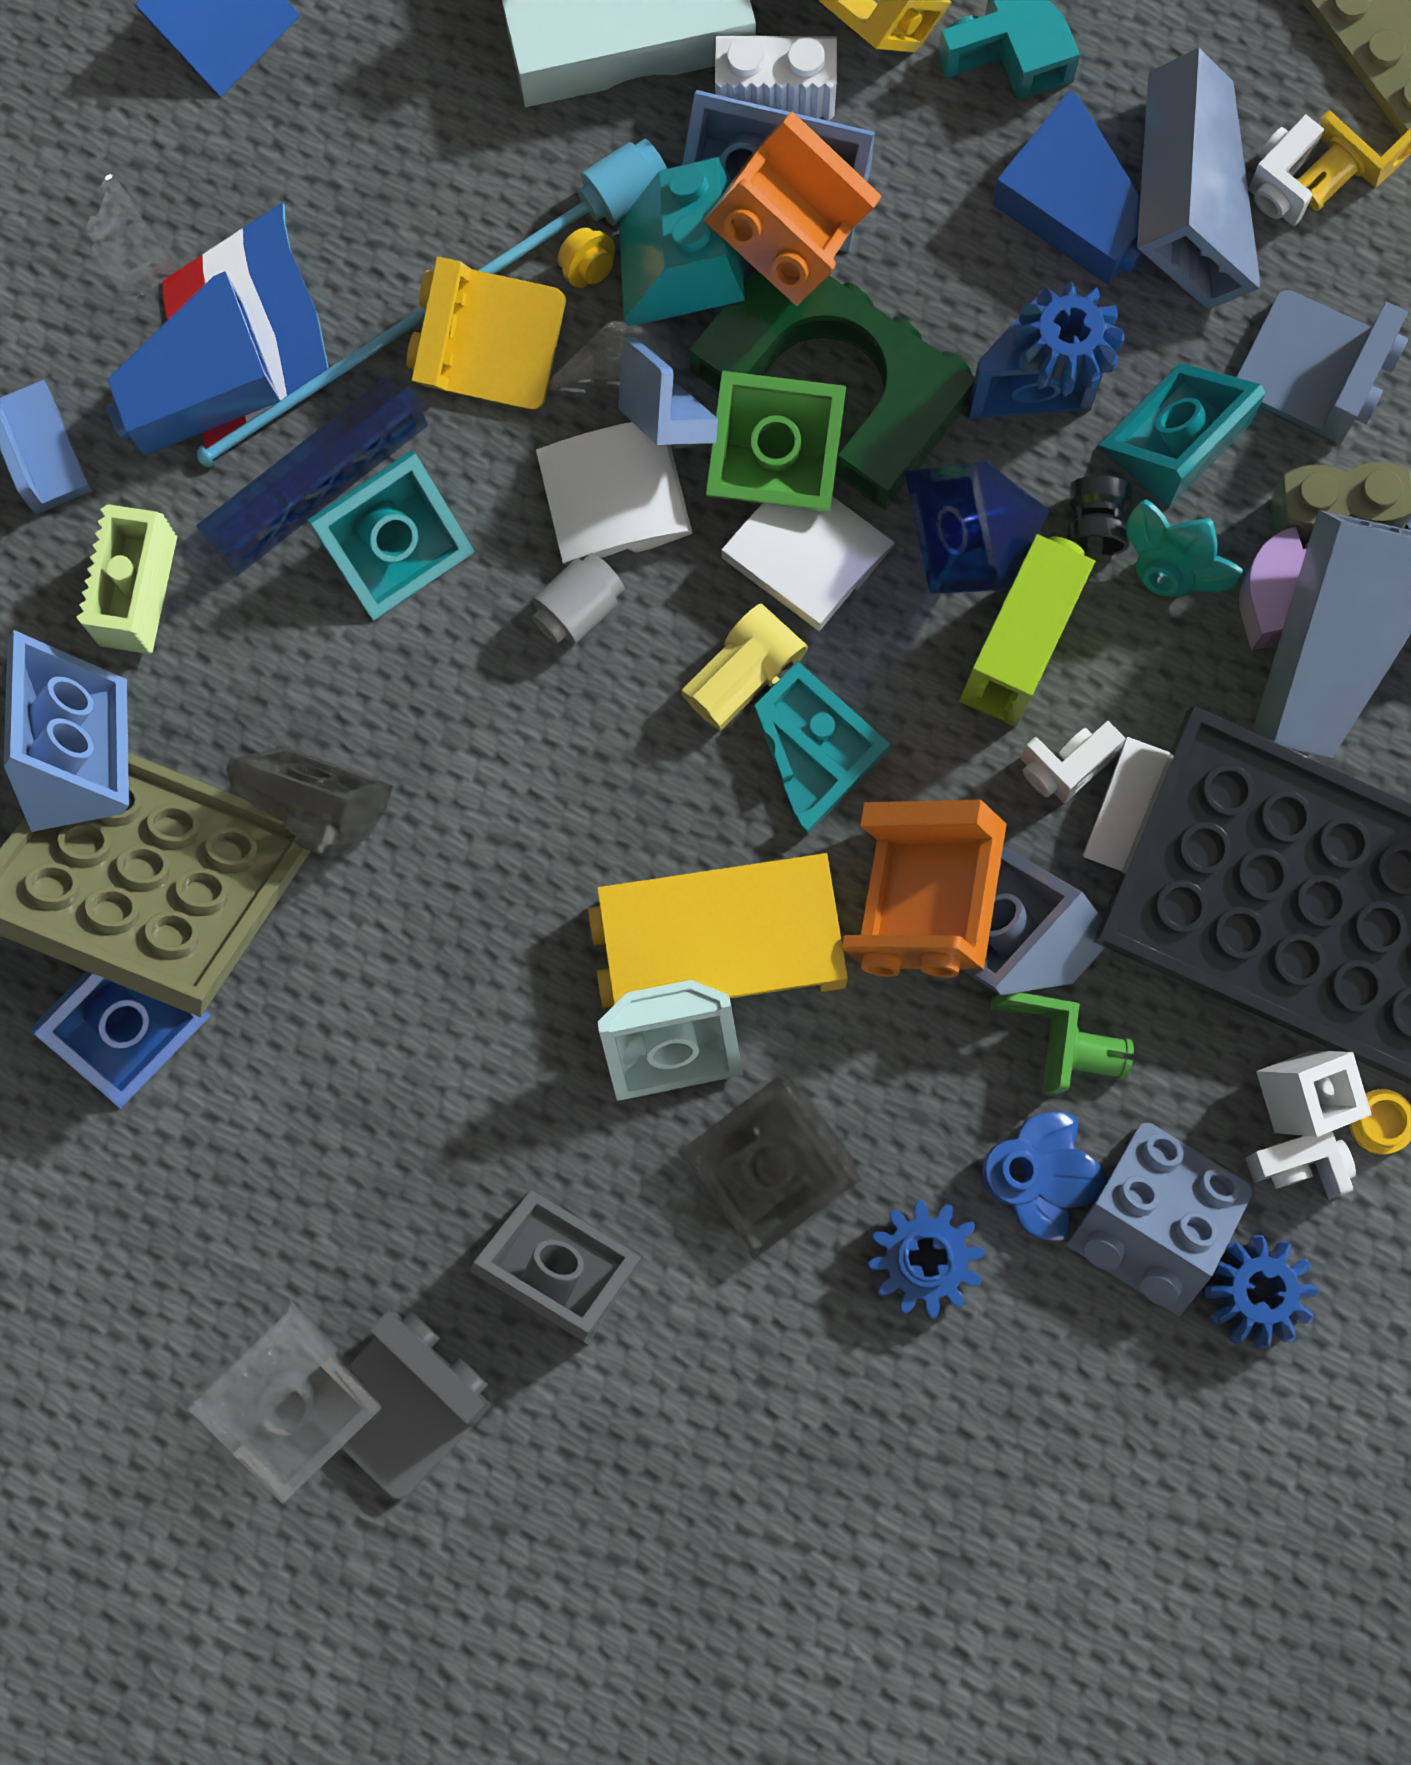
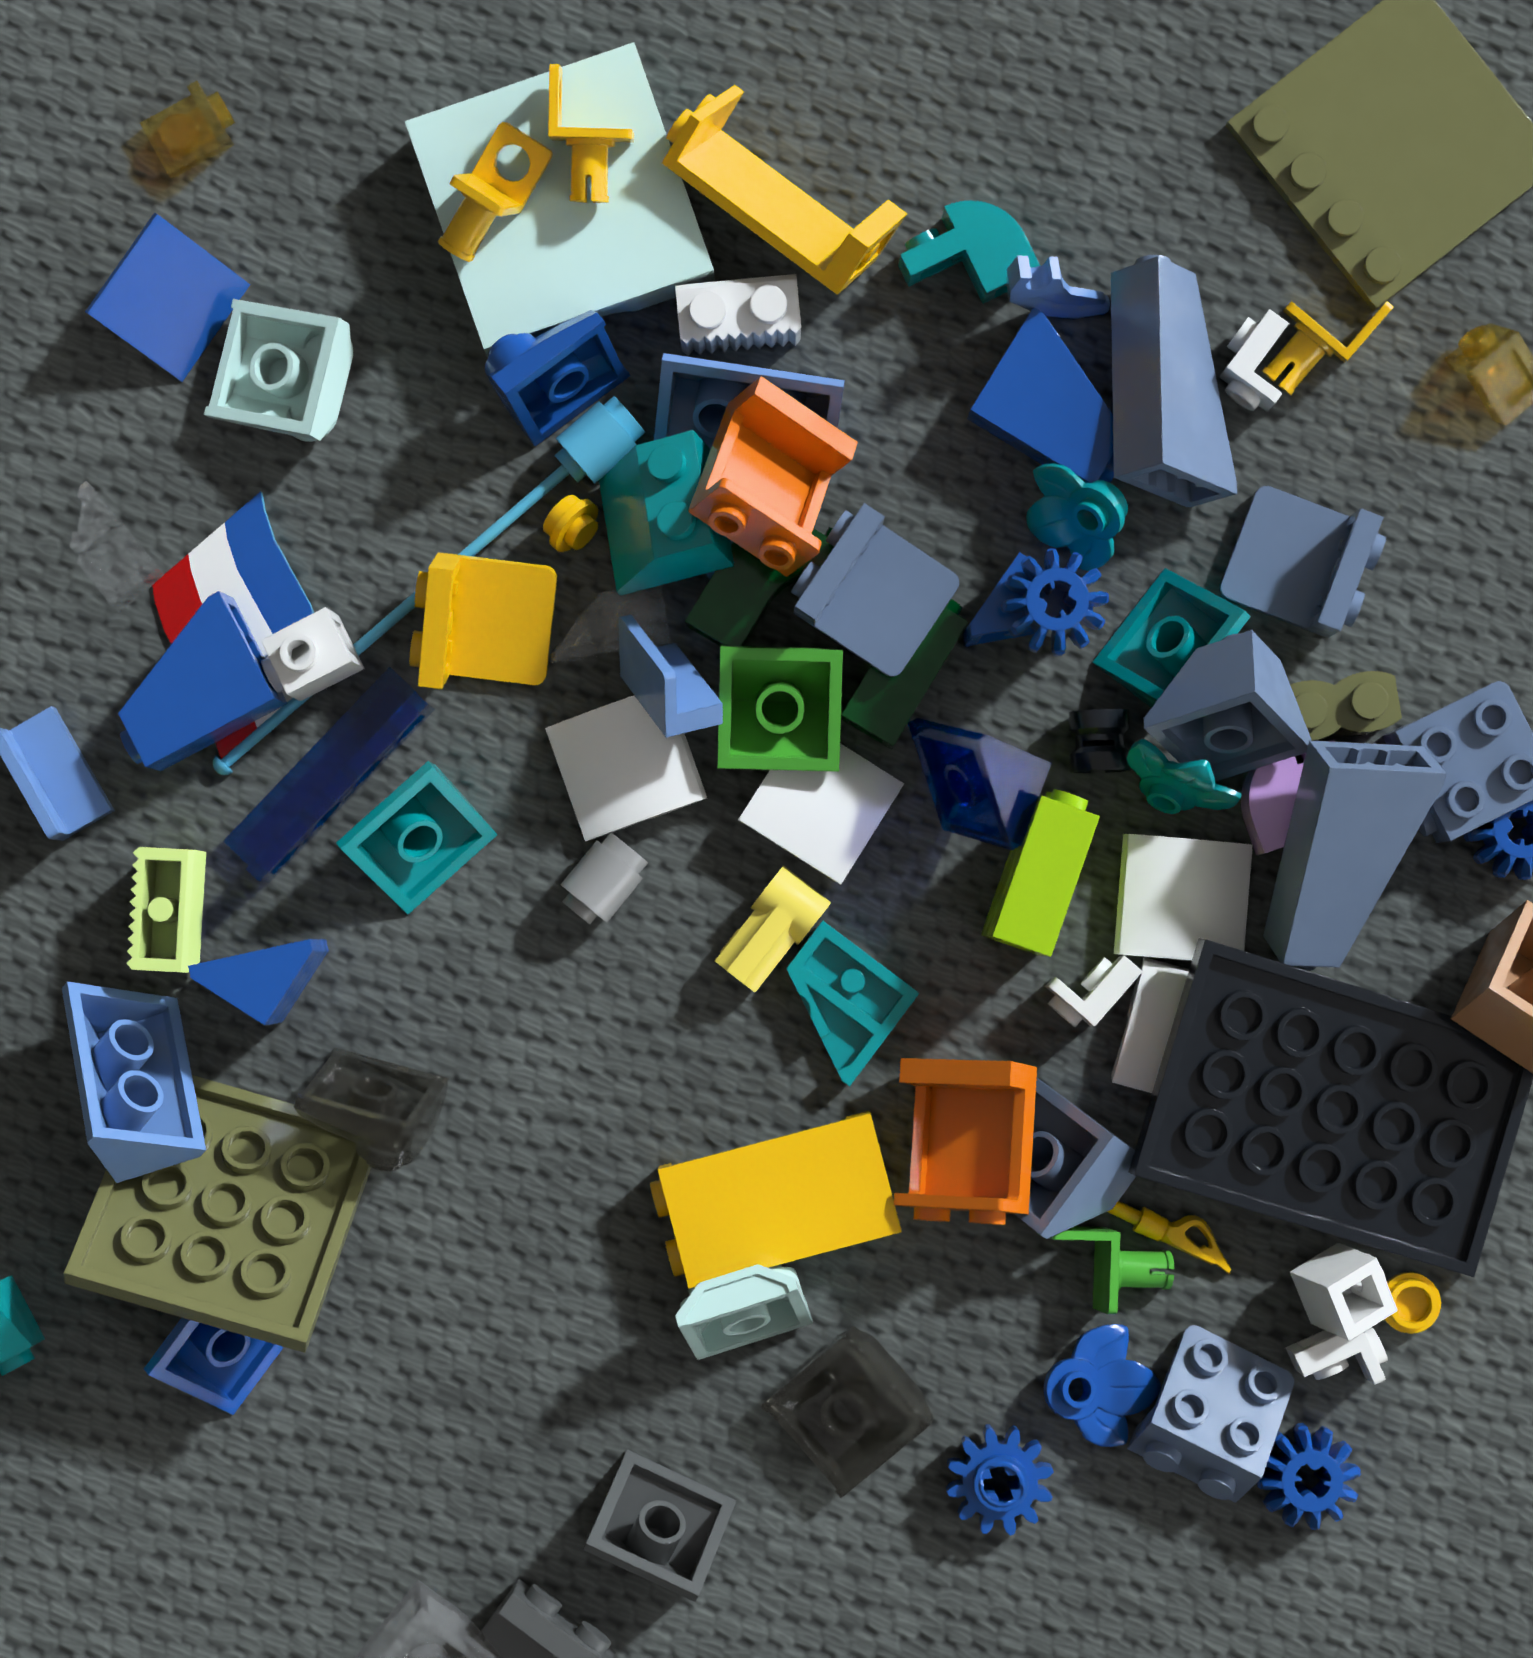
camera: 10 degrees left, 10 degrees up
none -> blue slope [188,939,328,1026]
none -> light aqua slope [204,299,353,442]
none -> white brick [261,607,365,701]
none -> blue slope [485,310,630,447]
none -> sand blue bracket [791,503,959,677]
none -> medium blue piece [1007,256,1110,319]
none -> teal plate [1026,463,1128,571]
none -> yellow hand [1107,1201,1231,1274]
none -> white slope [1114,834,1253,961]
none -> sand blue slope [1144,630,1312,782]

